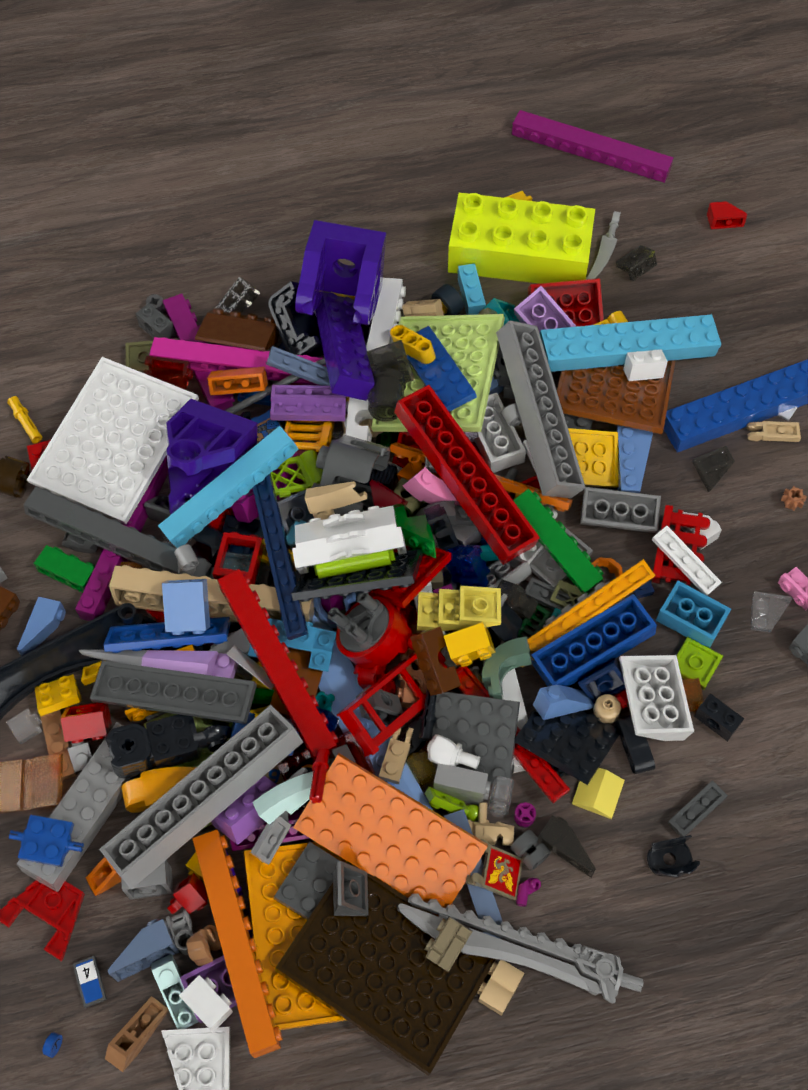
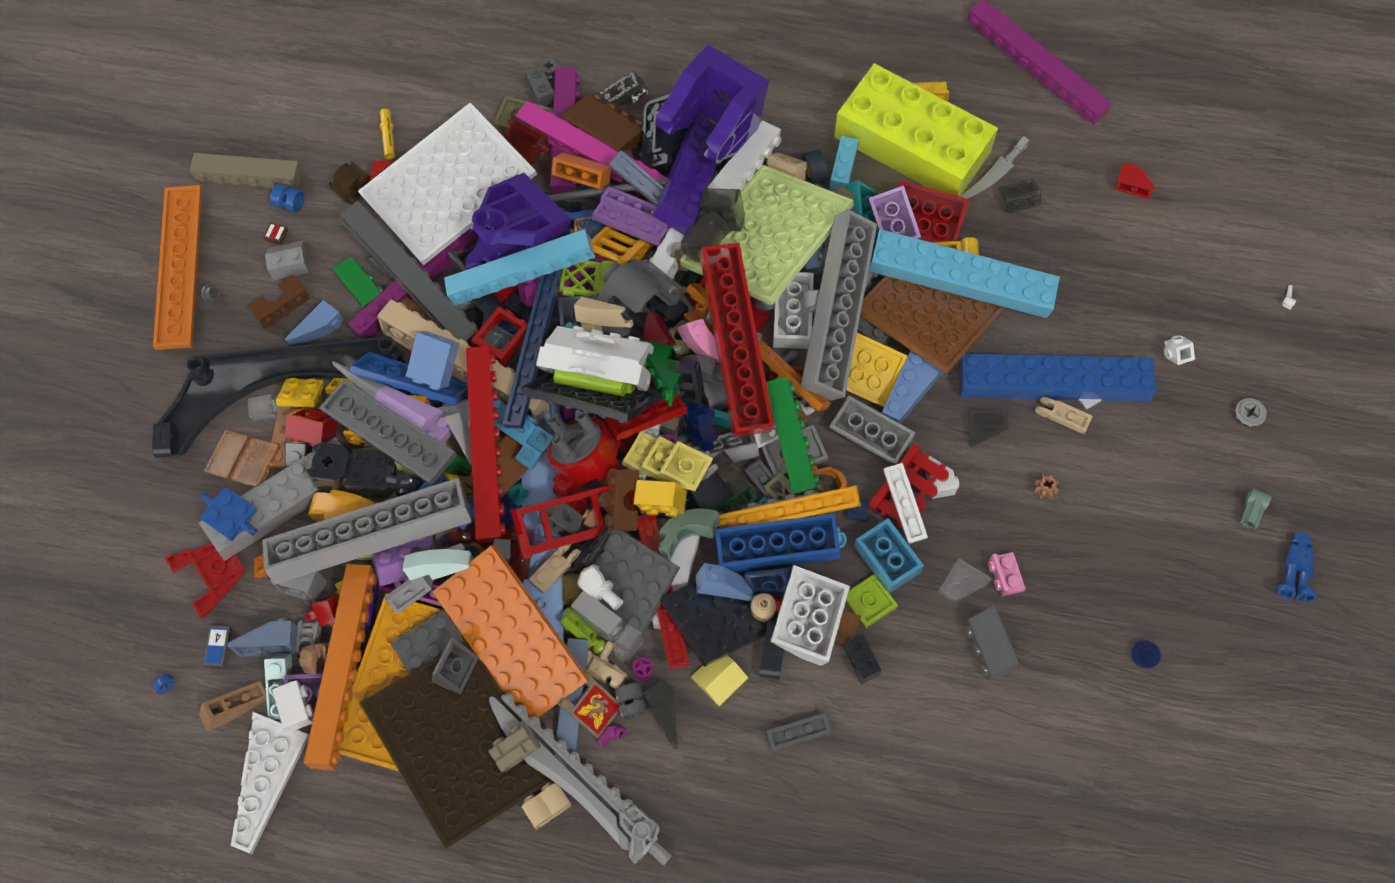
camera: 25 degrees right, 5 degrees up
light grey piece [174,544,199,576] -> none
red axle [309,748,330,804] -> none
yellow beam [390,325,436,364] -> none
blue plate [403,326,477,412] -> none
white brick [623,350,668,381] -> none
black piece [647,835,700,878] -> none

